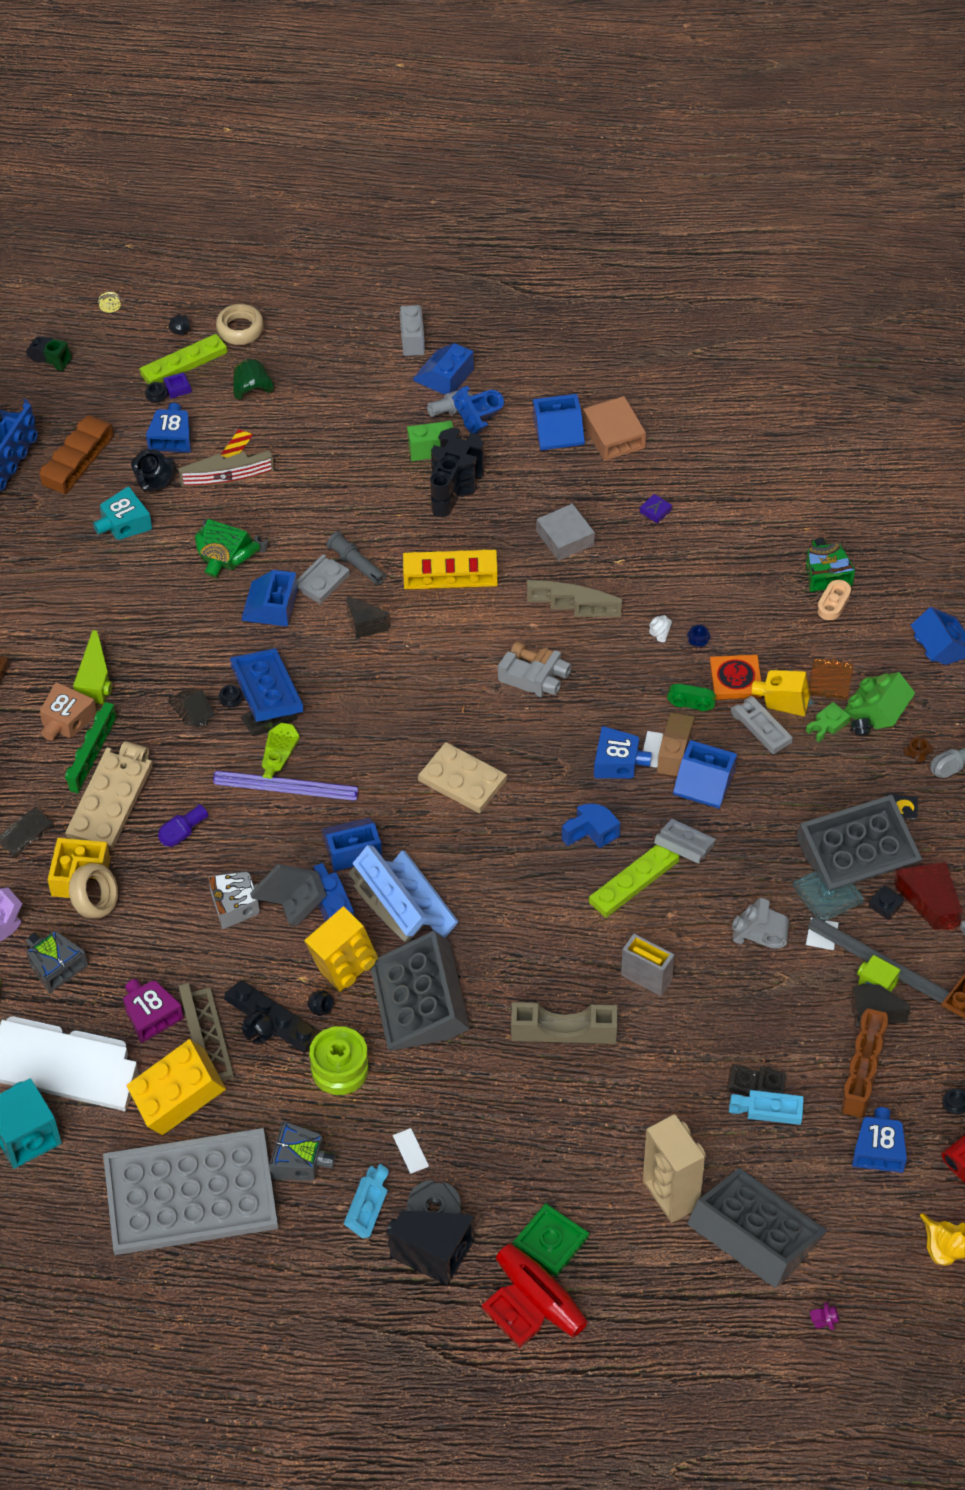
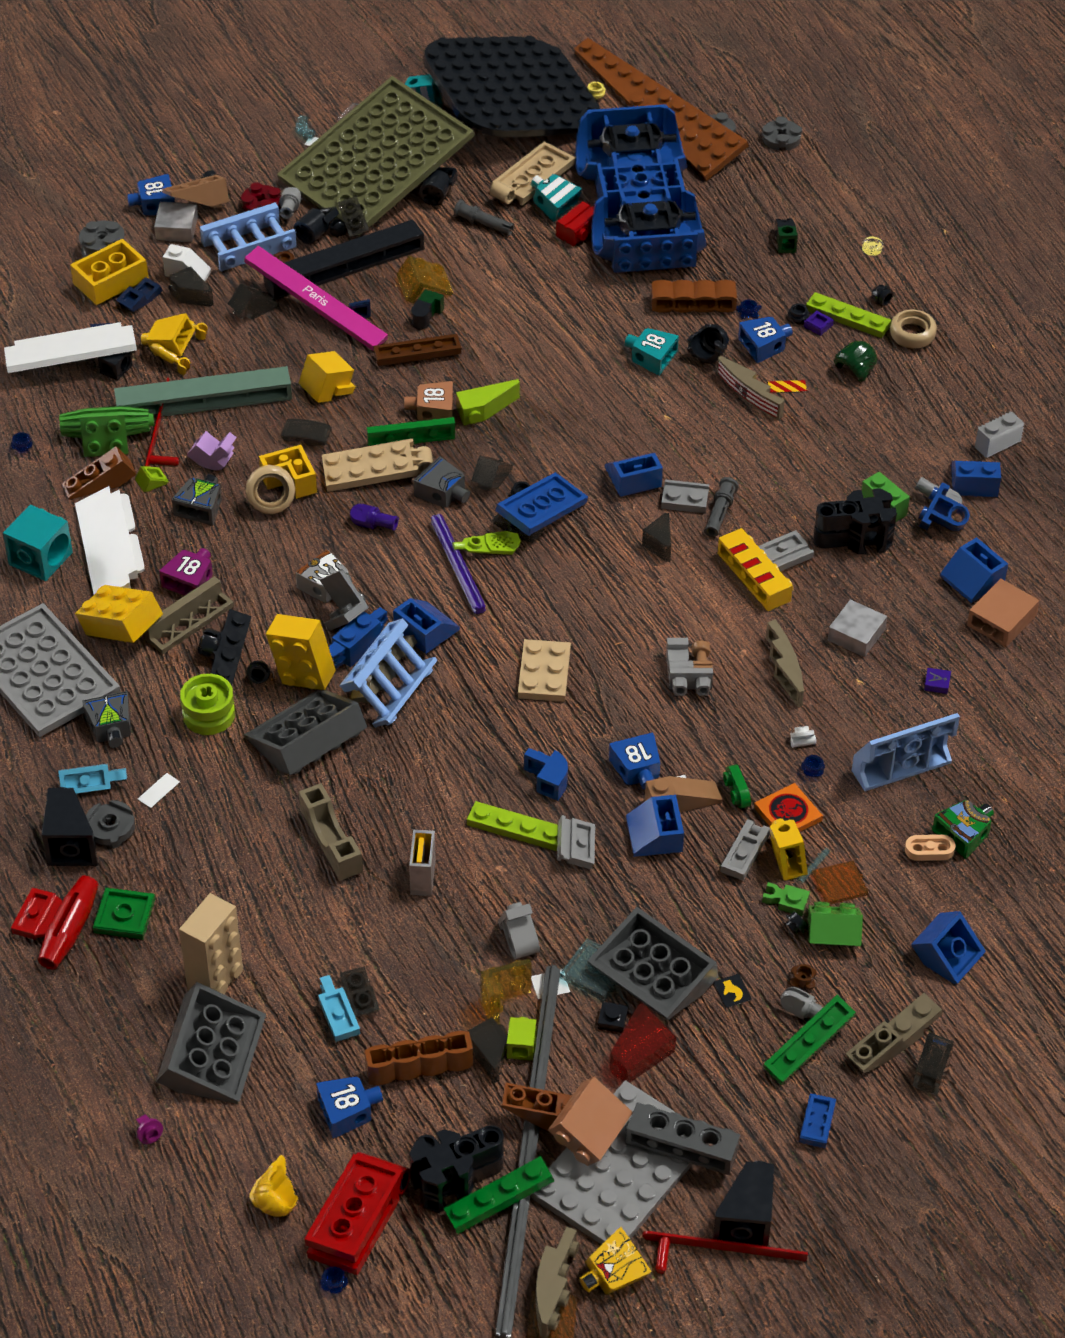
camera: 60 degrees right, 5 degrees down
green torso [195,519,268,578] -> none
none -> dark grey torso [414,456,470,507]
none -> clear yellow bracket [480,959,532,1026]
none -> clear blue plate [736,299,762,319]
none -> light grey plate [758,530,814,572]
none -> light blue piece [852,713,960,791]

